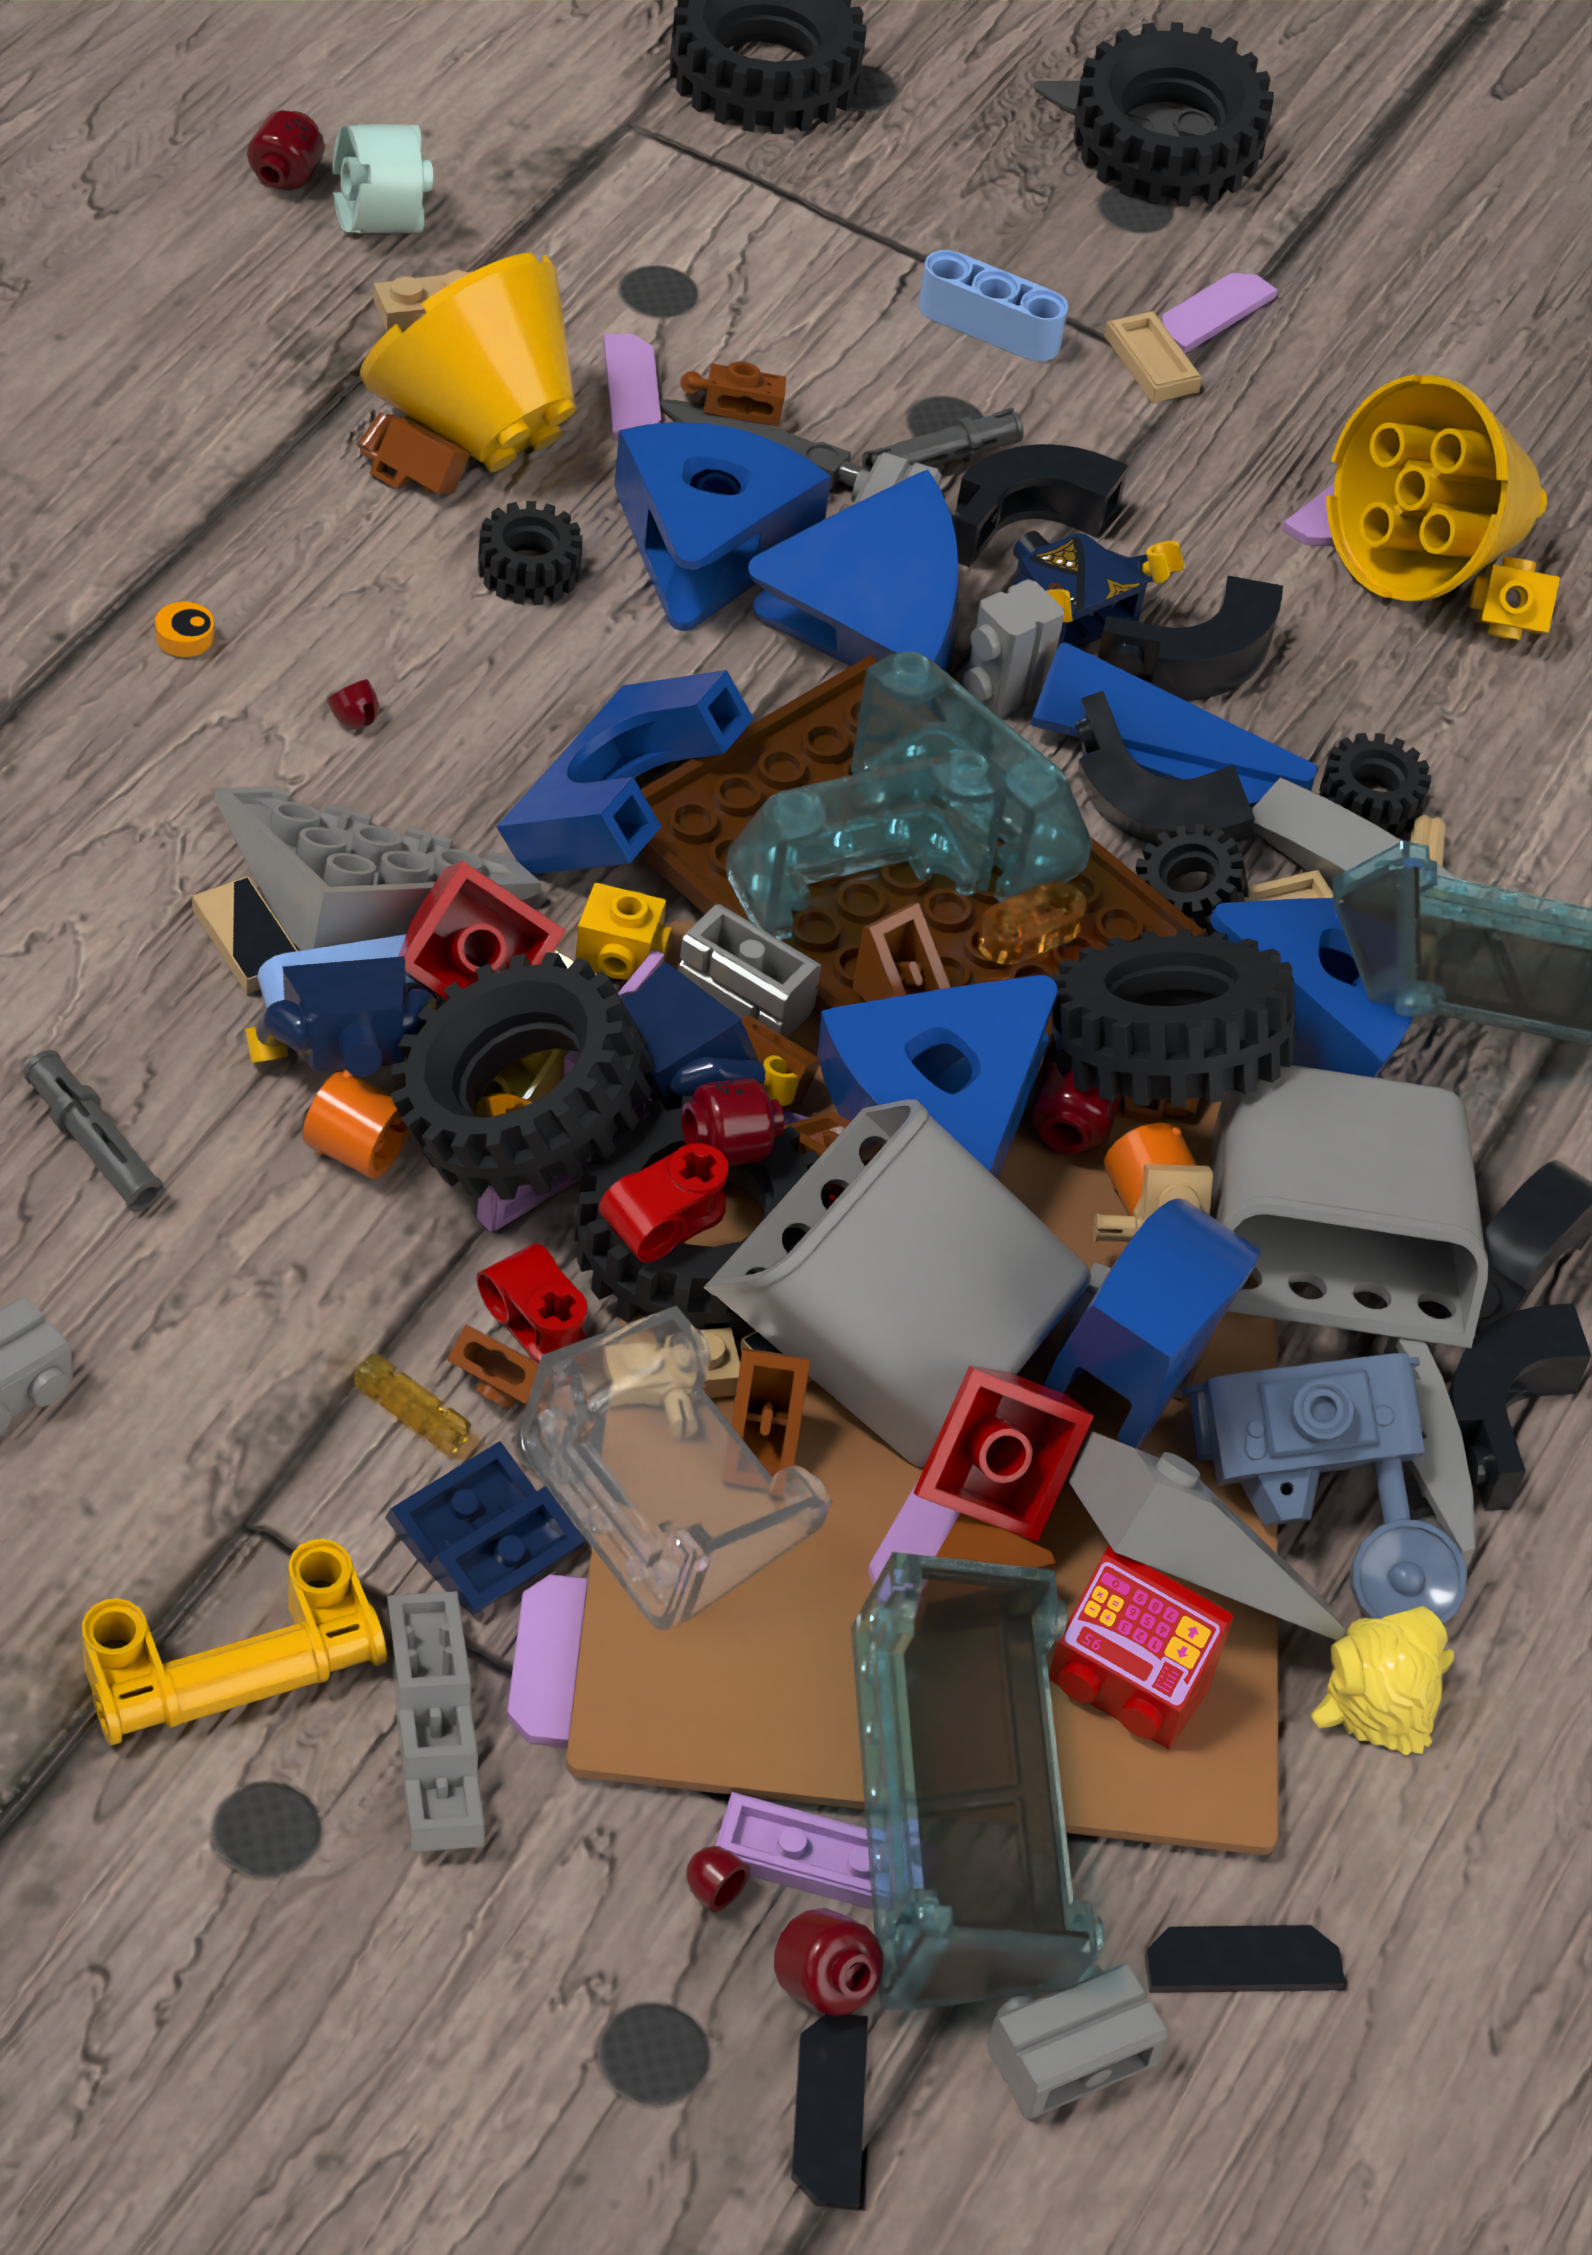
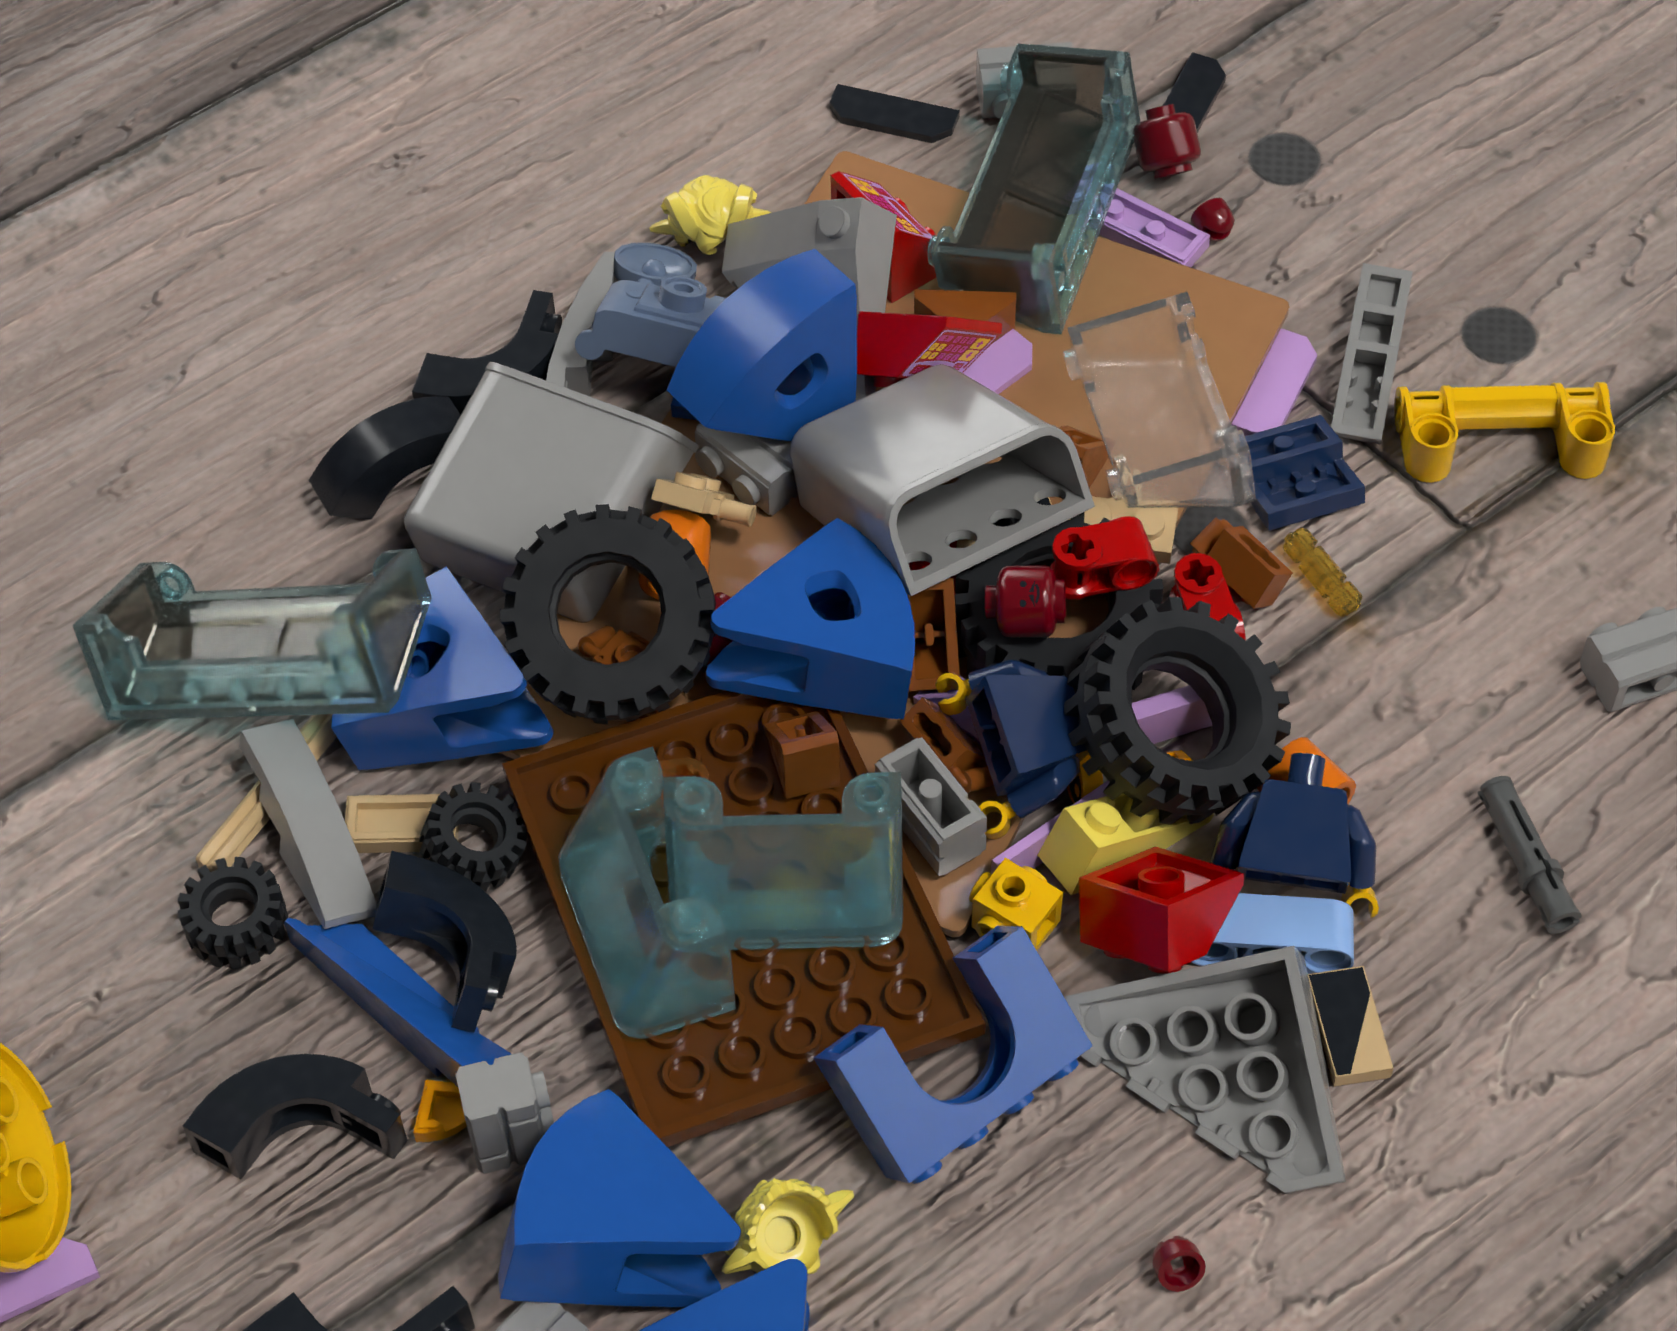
camera: 150 degrees left, 5 degrees up
dark blue torso [1011,531,1185,648] -> none
none -> light yellow hair [721,1178,854,1274]

